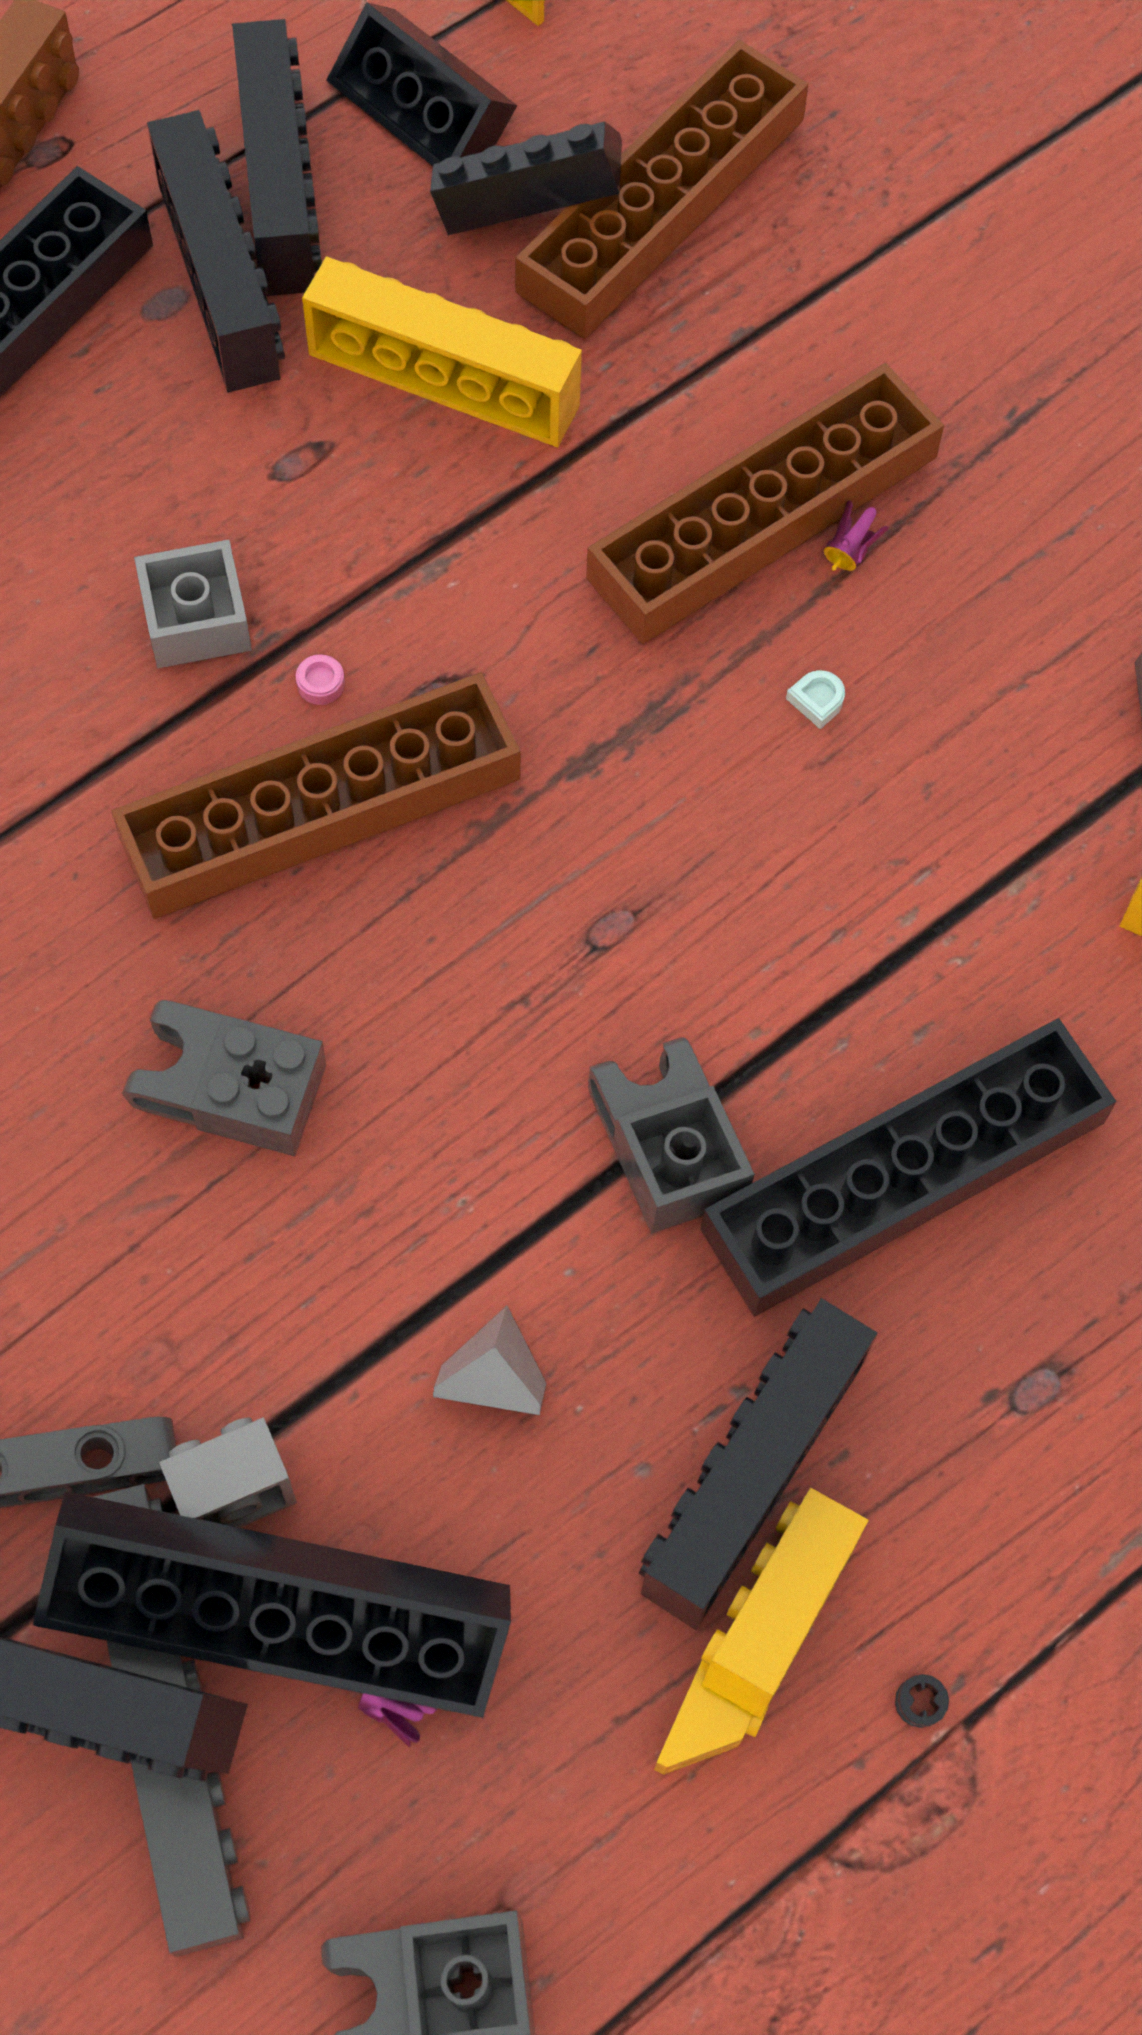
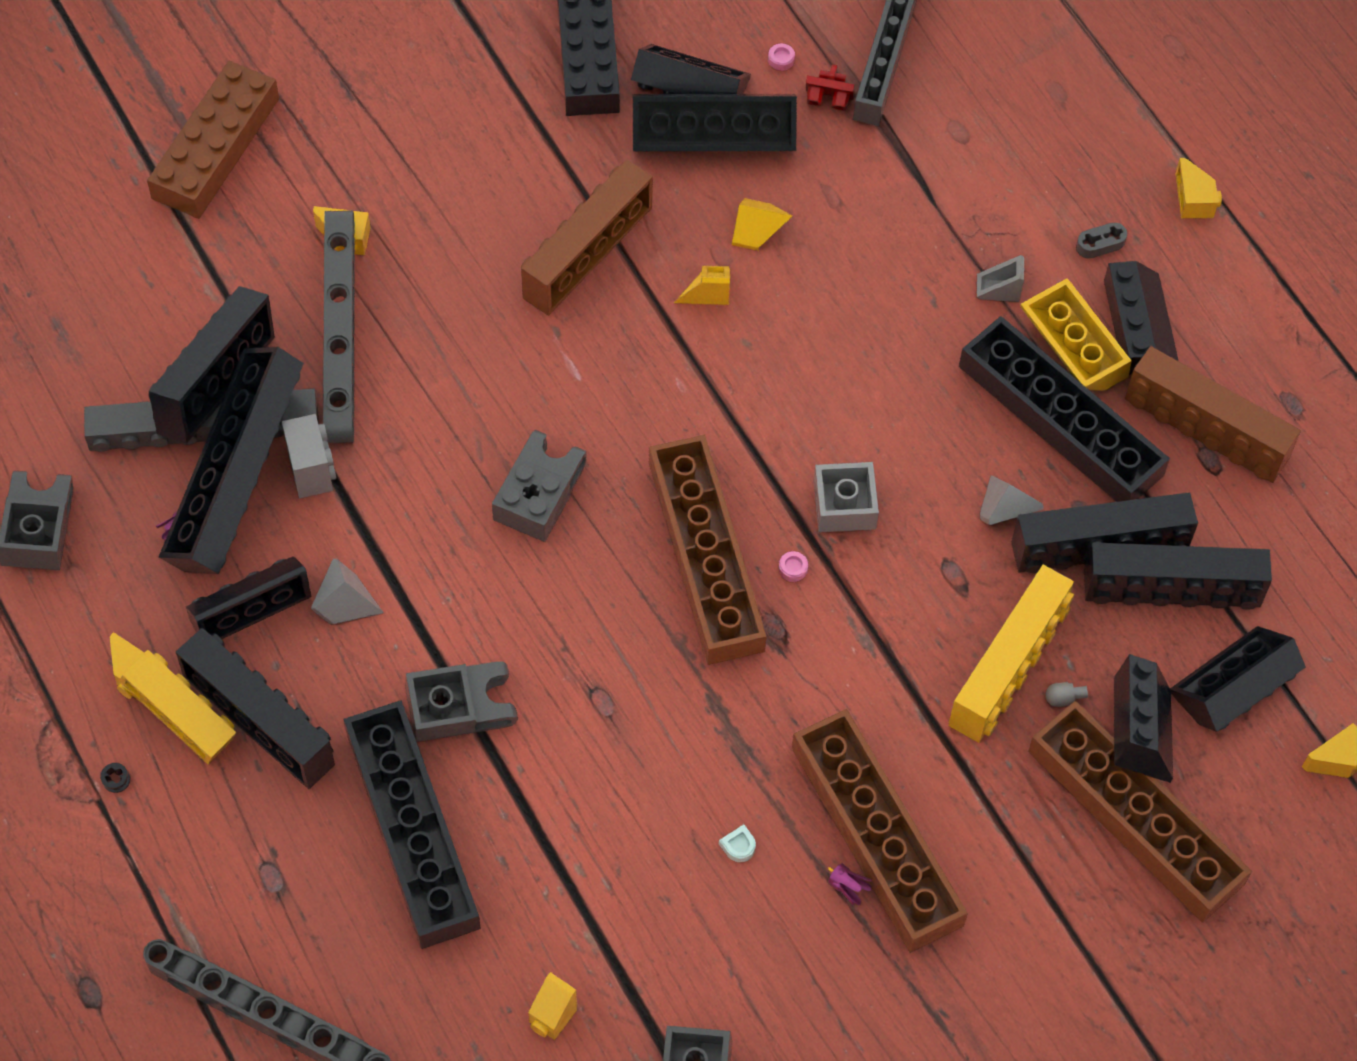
camera: 100 degrees right, 5 degrees down
none -> black slope [186,556,312,639]
none -> light grey slope [980,475,1044,525]
none -> light grey cylinder [1045,682,1088,707]

